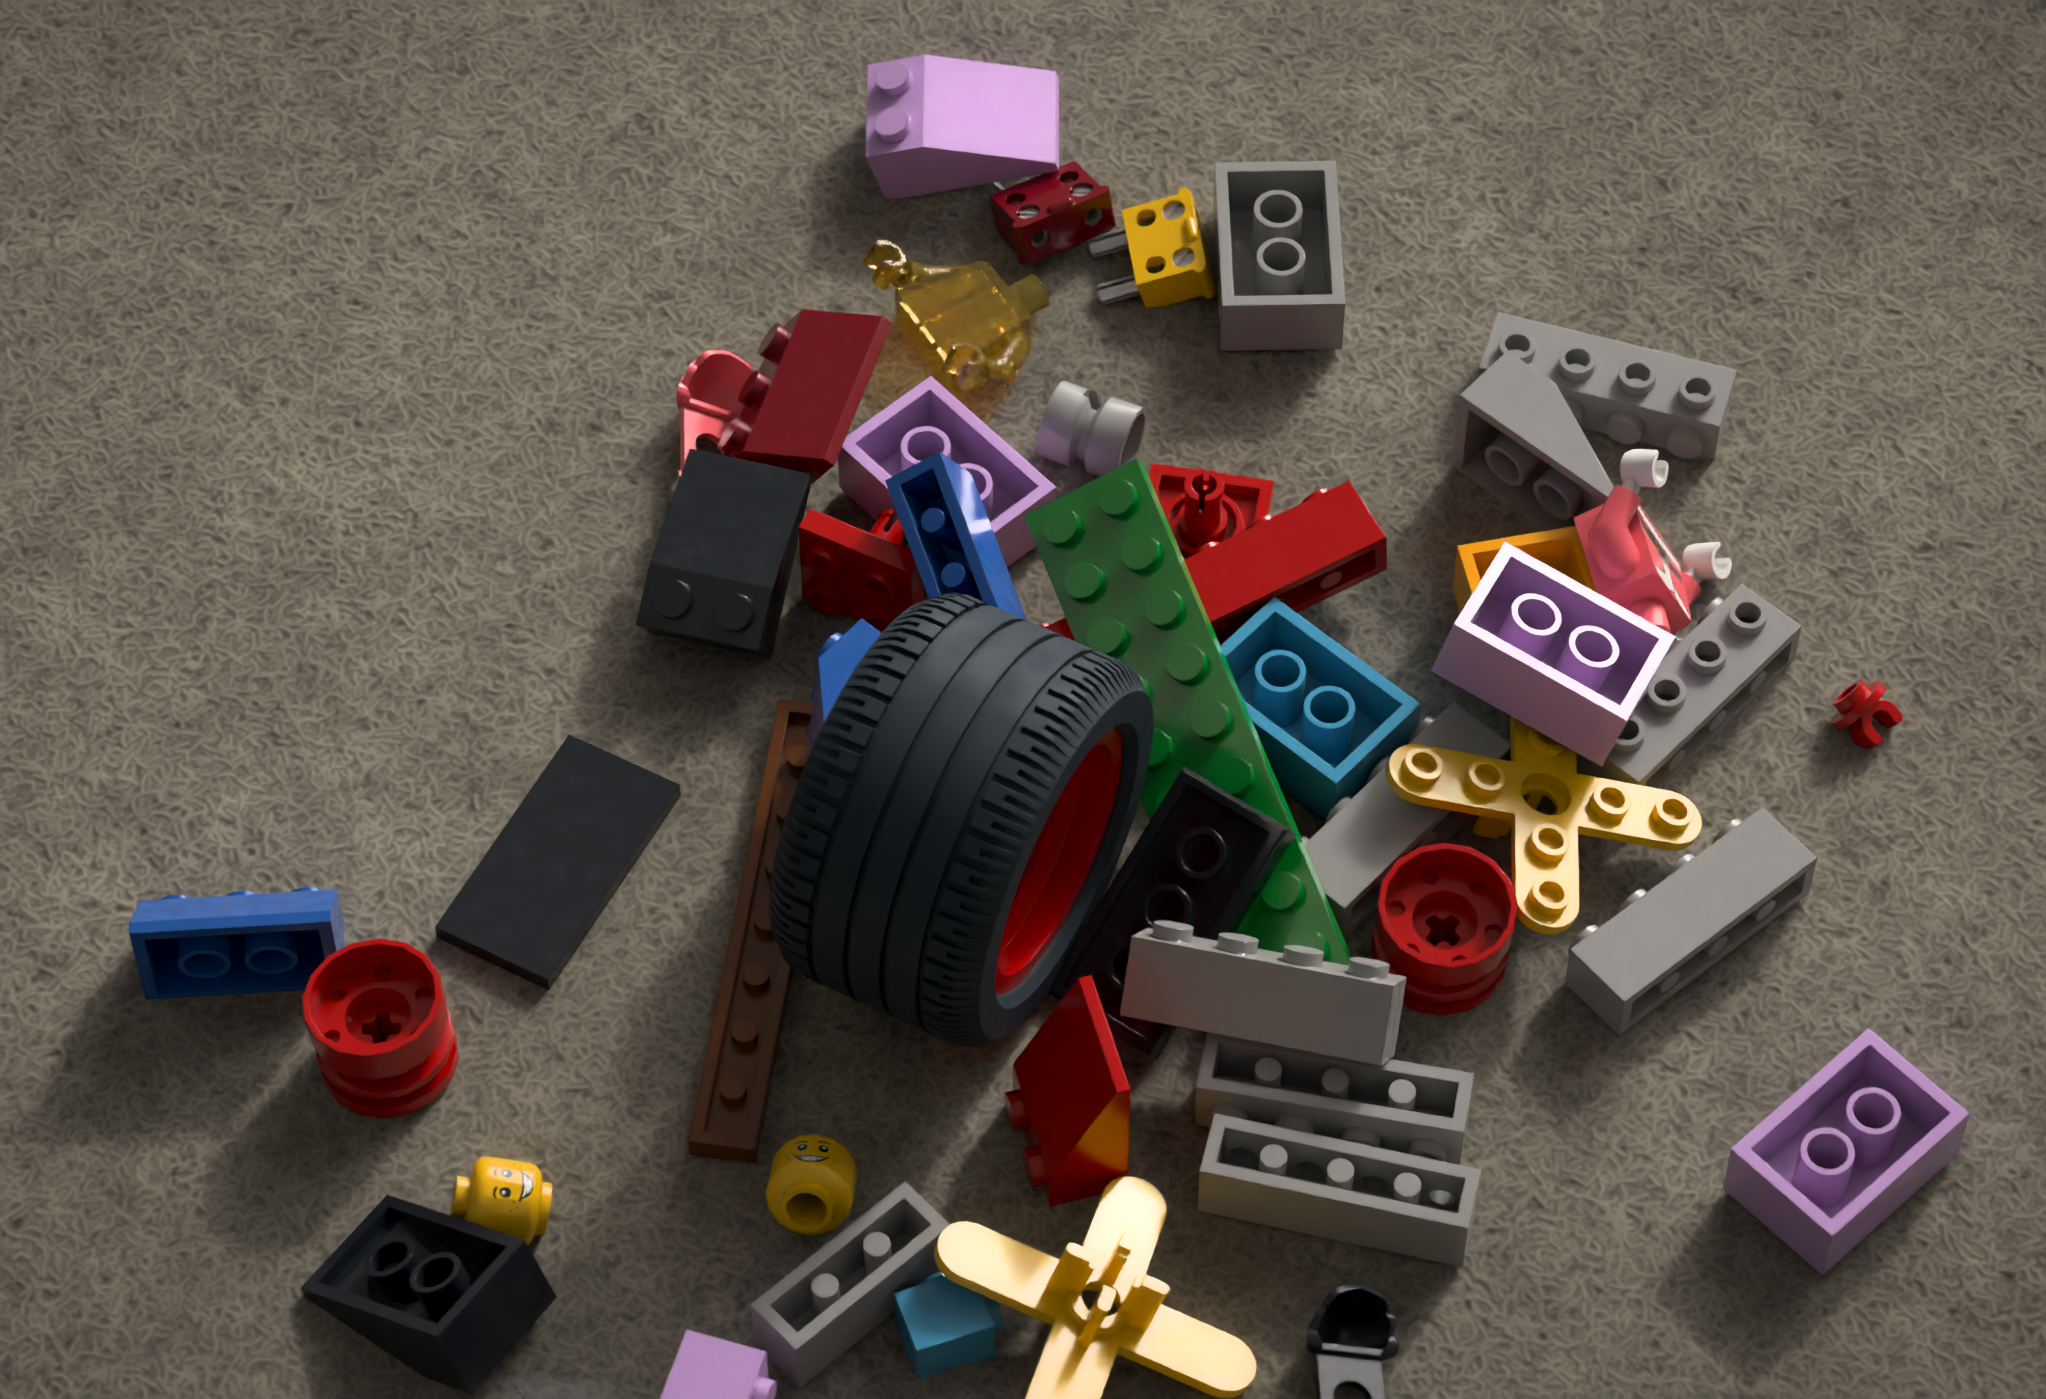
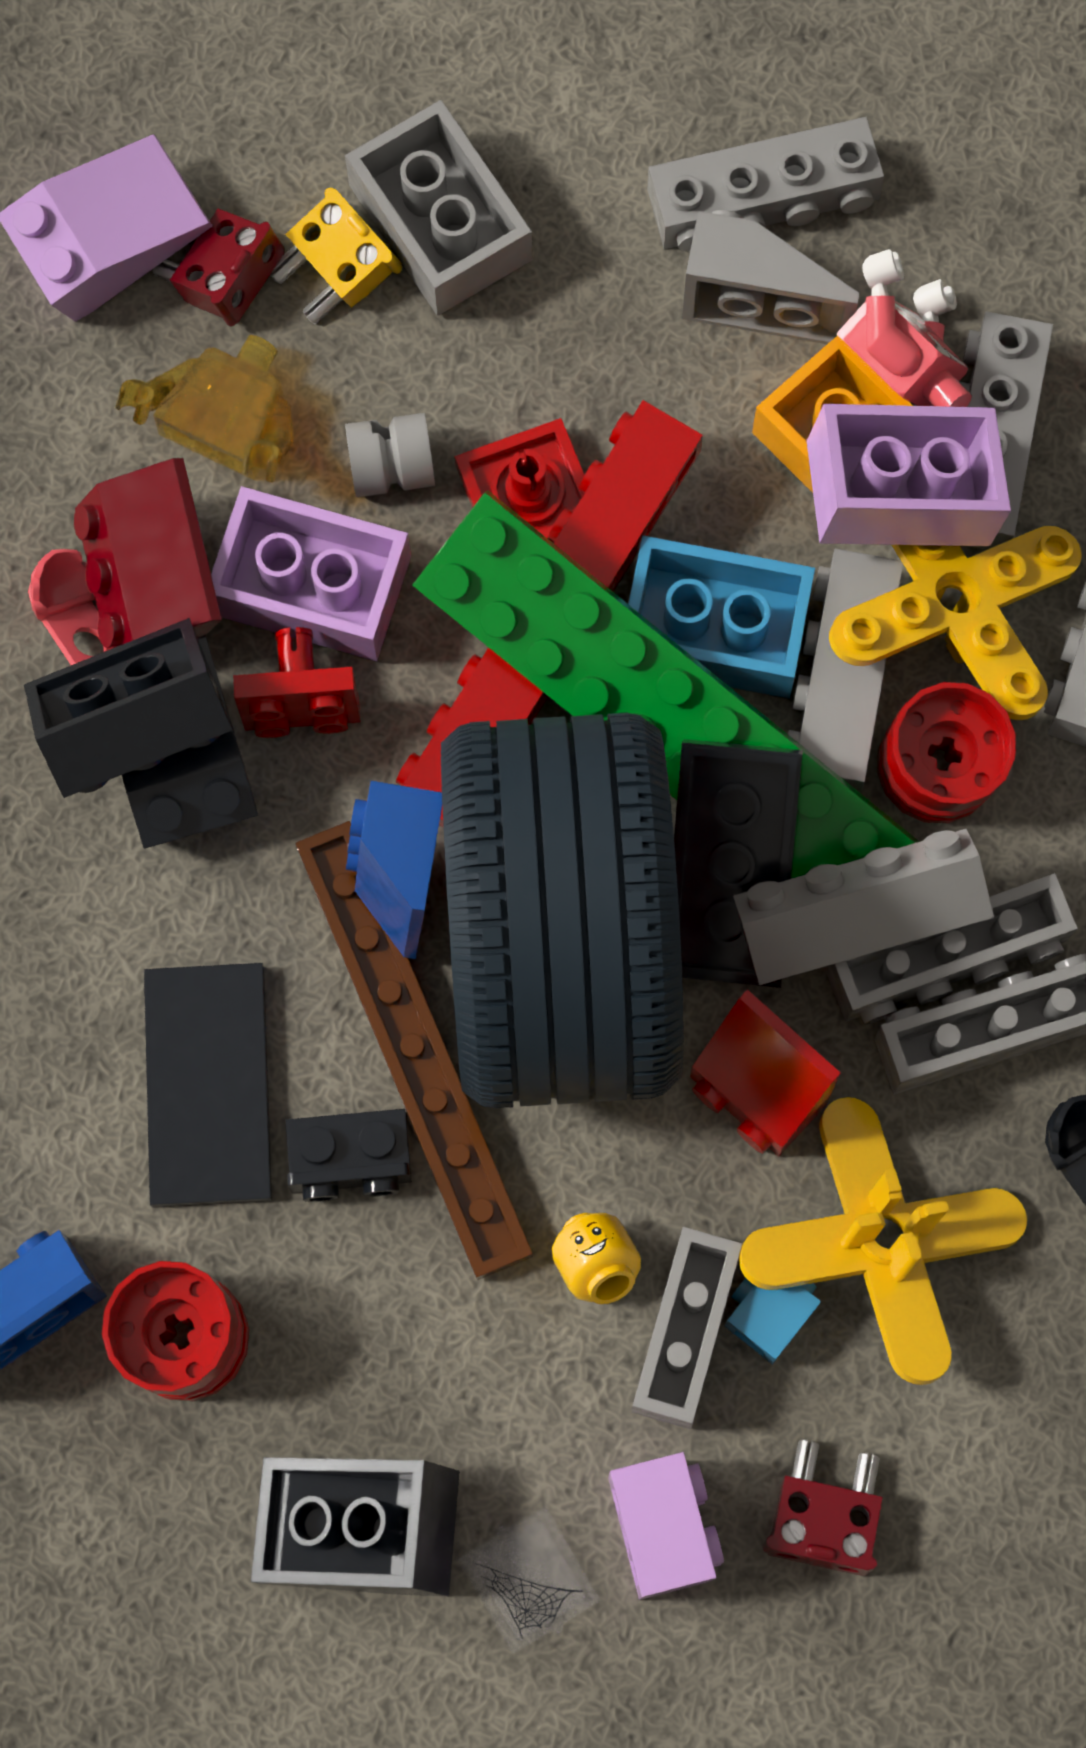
camera: 30 degrees left, 20 degrees up
yellow head [450,1156,552,1245] -> none
blue brick [885,451,1027,620] -> none
none -> black slope [24,618,232,798]
none -> black bracket [285,1109,412,1202]

